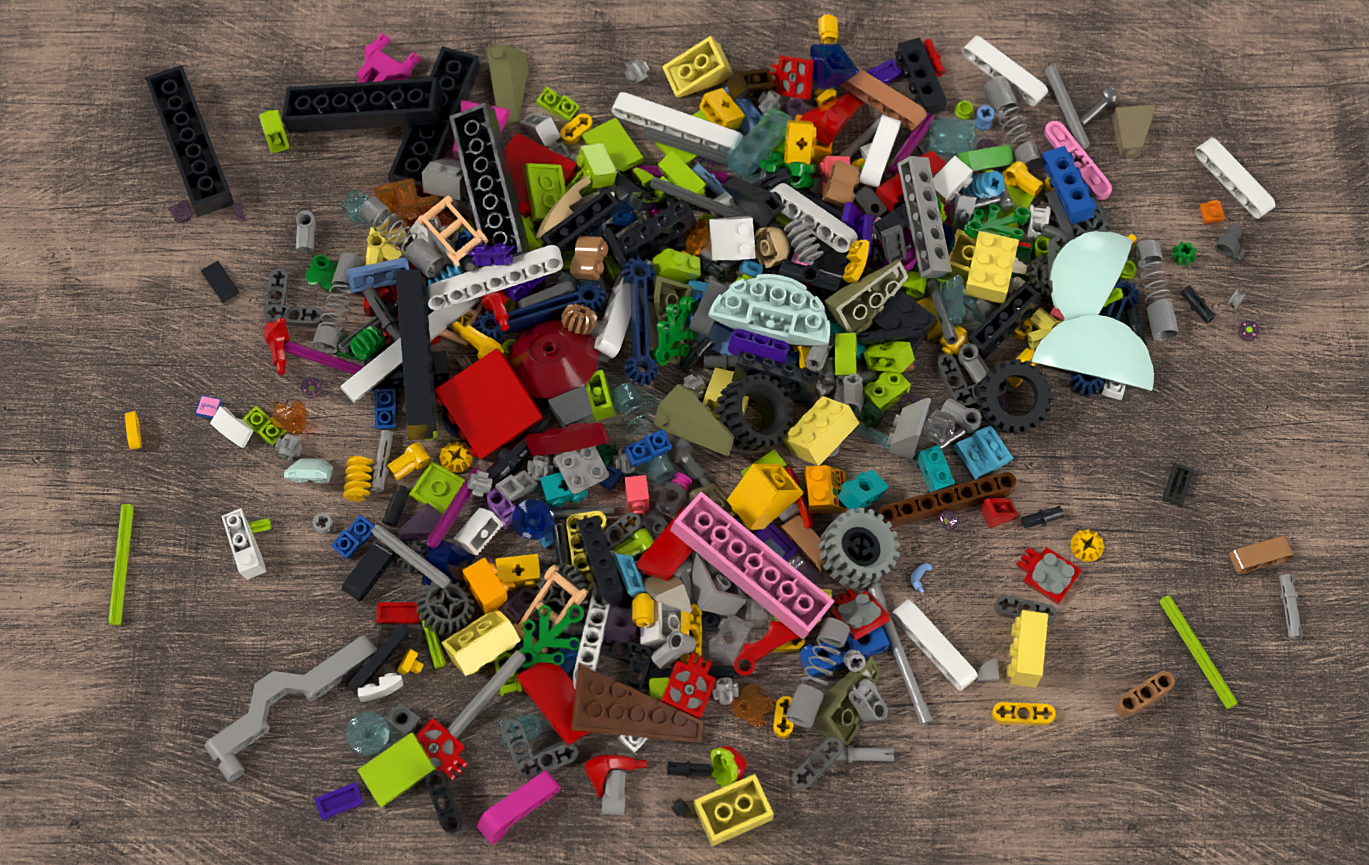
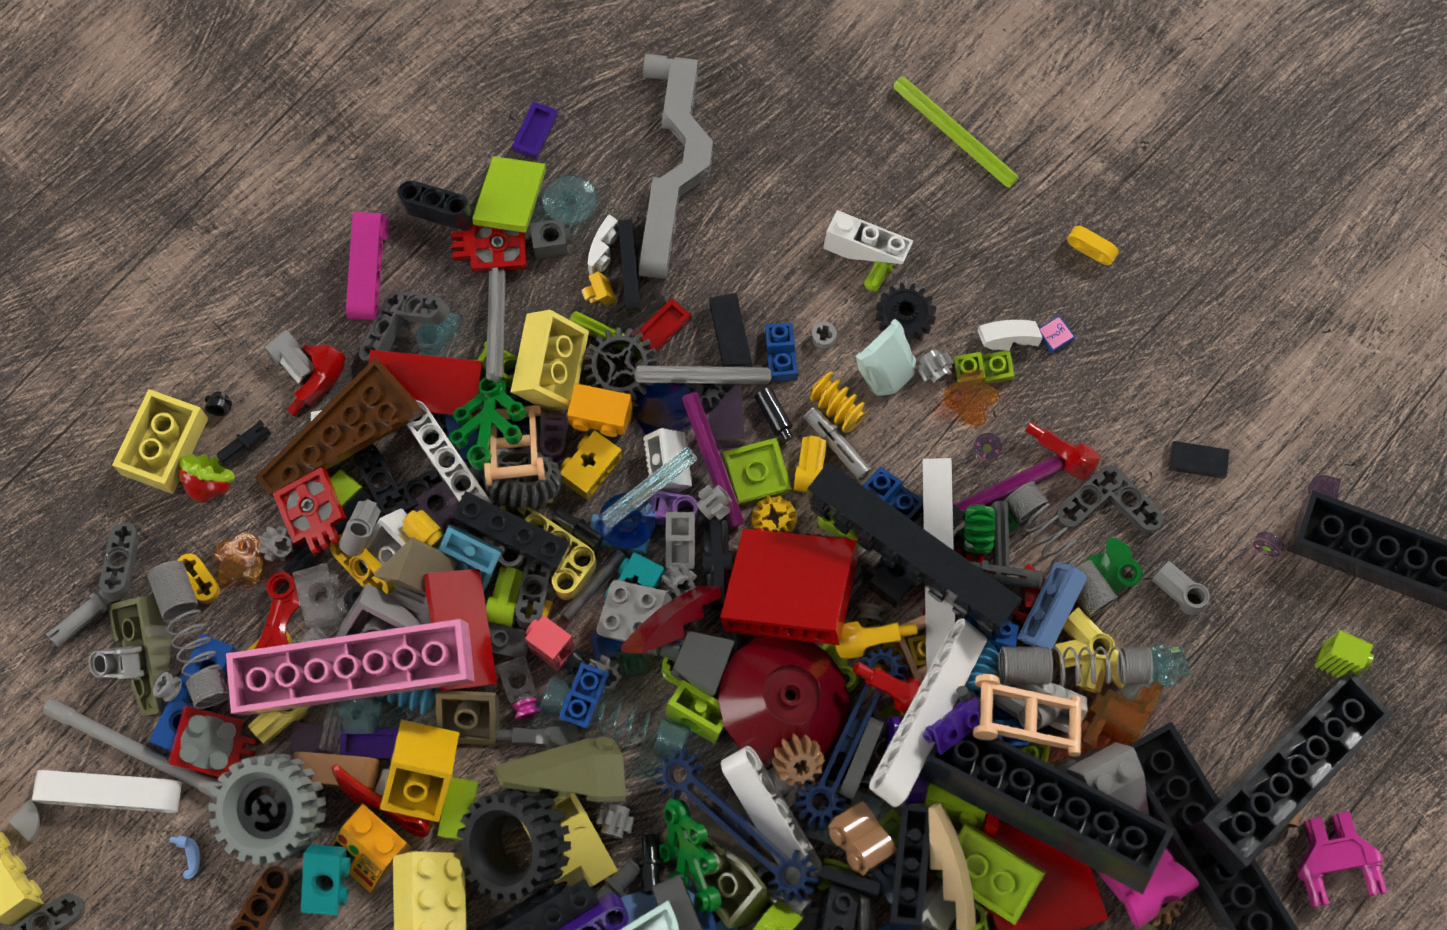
camera: 135 degrees right, 5 degrees up
none -> clear light blue axle [600,447,697,528]
none -> black gear [875,283,936,344]

